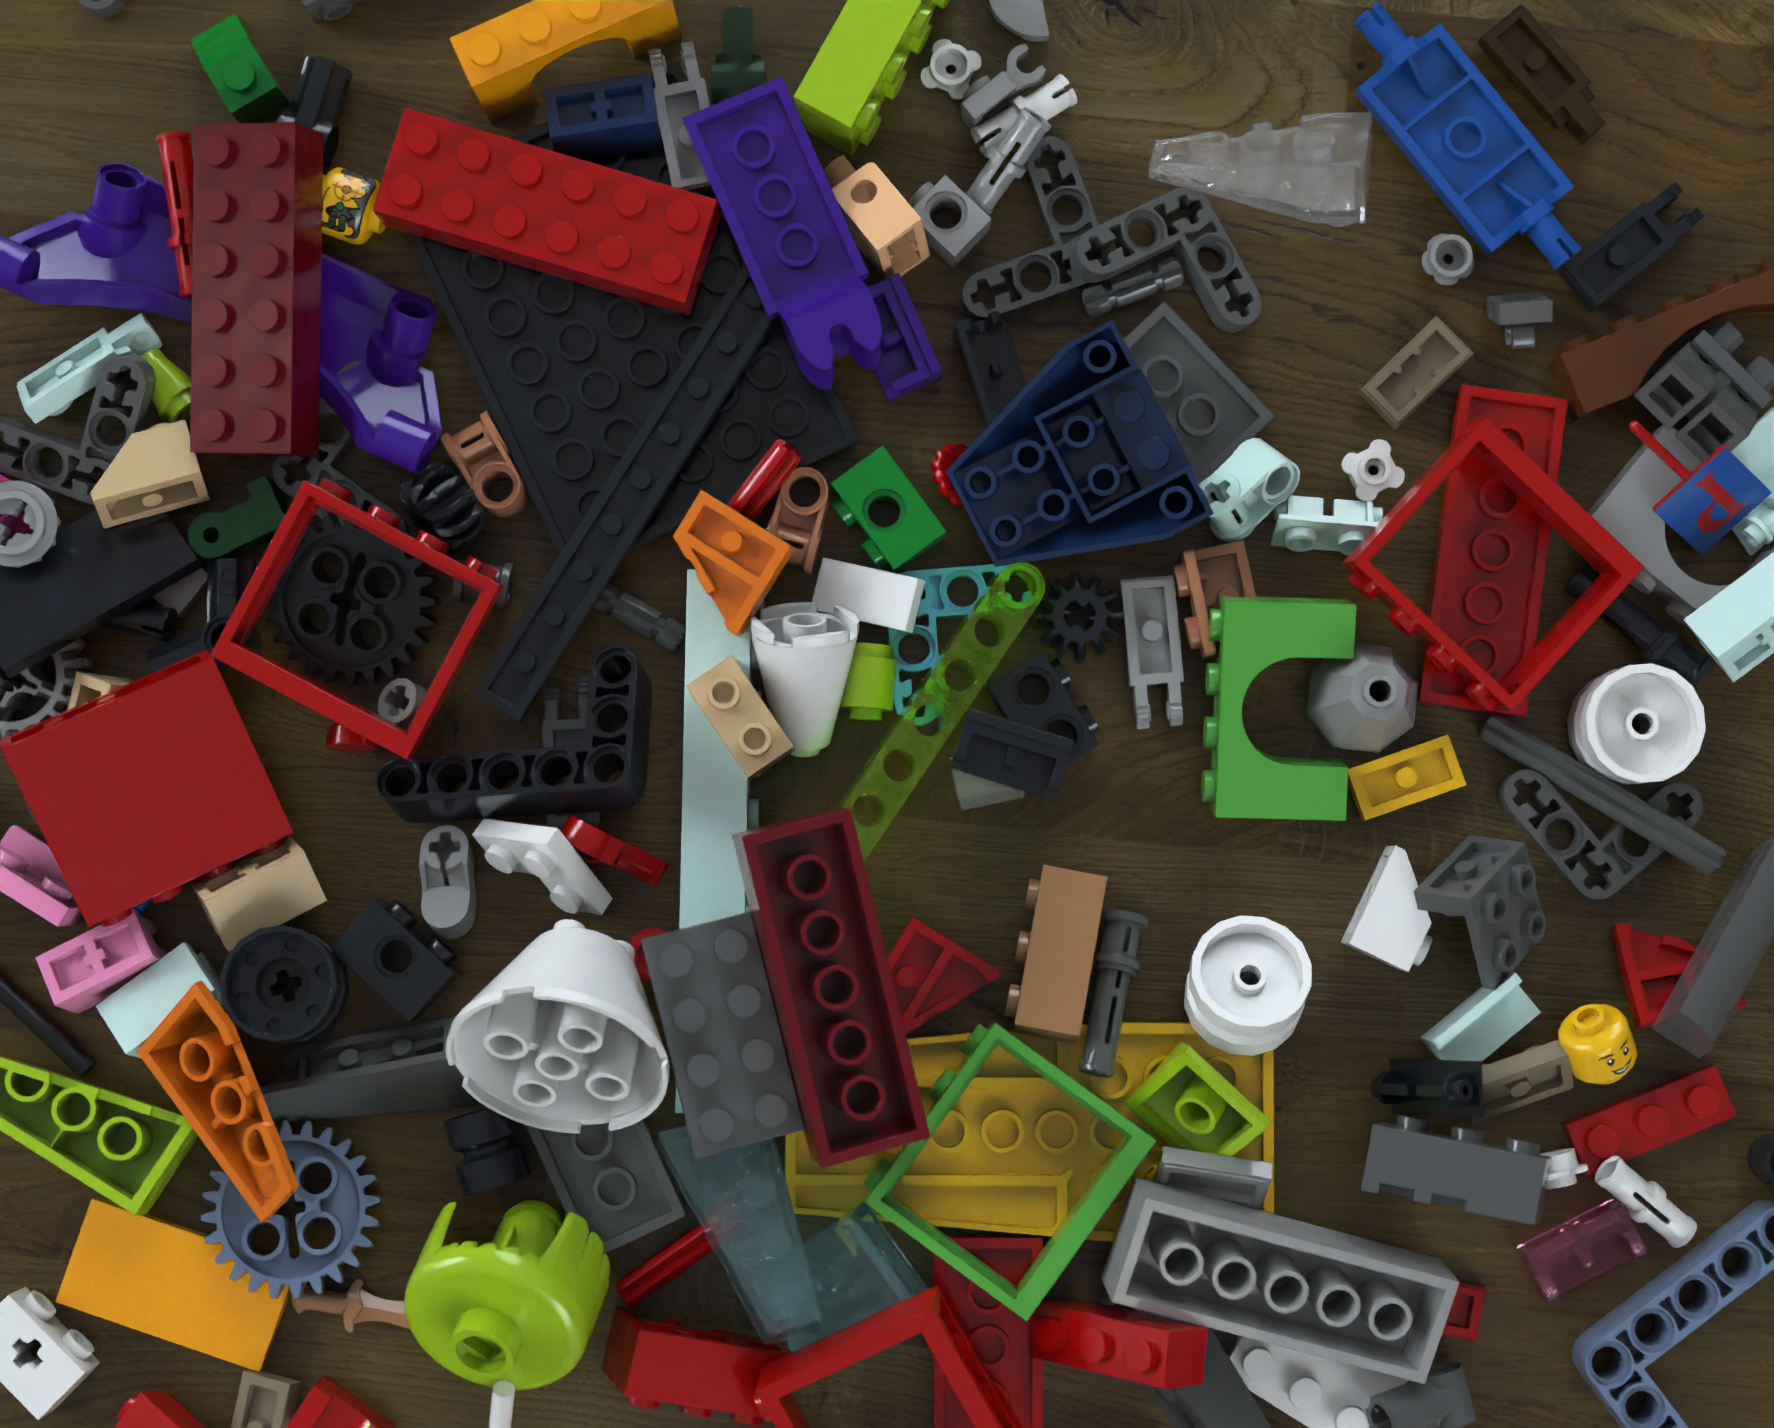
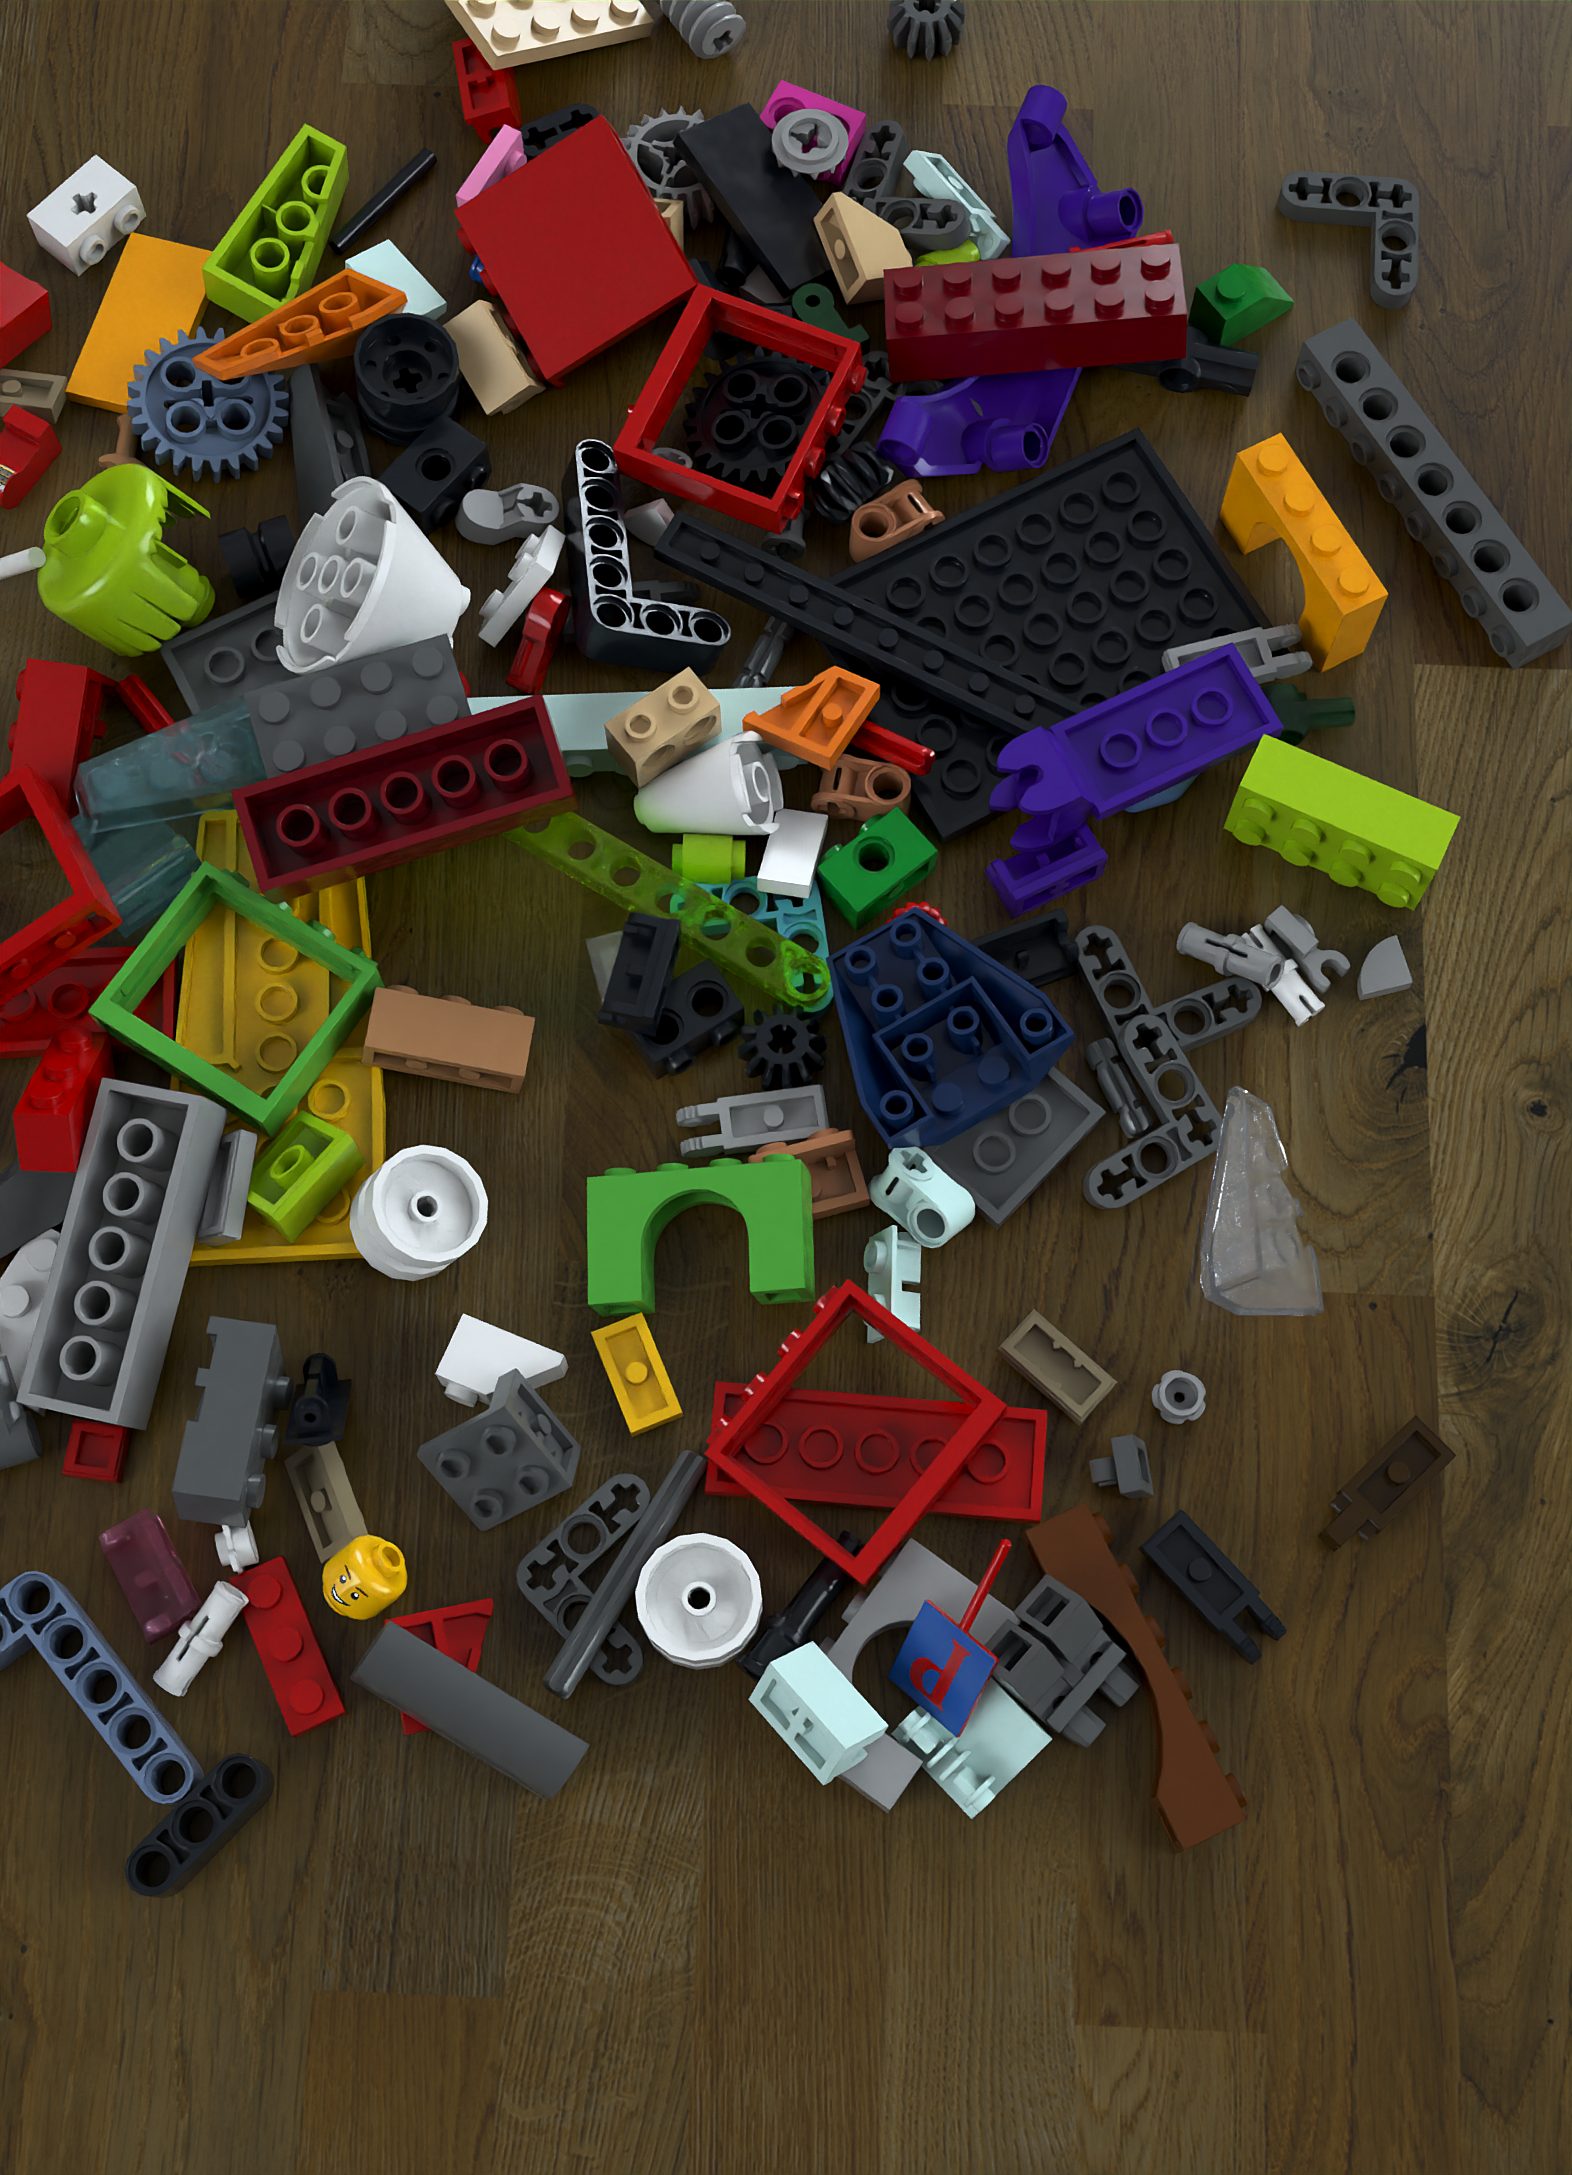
camera: 85 degrees right, 15 degrees down
bright pink hinge [35,909,168,1014] -> none
head [322,167,386,245] -> none
red brick [373,108,721,316] -> none
dark blue hinge [544,73,664,161] -> none
light nougat torso [824,155,930,280] -> none
red wing [887,916,1001,1034] -> none
light grey brick [908,175,991,268] -> none
white plate [921,39,981,100] -> none
dark grey pin [1078,909,1149,1078] -> none
light grey cone [1304,642,1419,754] -> none
white plate [1342,439,1405,502] -> none
blue plate [1353,1,1582,270] -> none
light aqua panel [1420,972,1541,1062] -> none
none -> white tile [624,498,674,547]

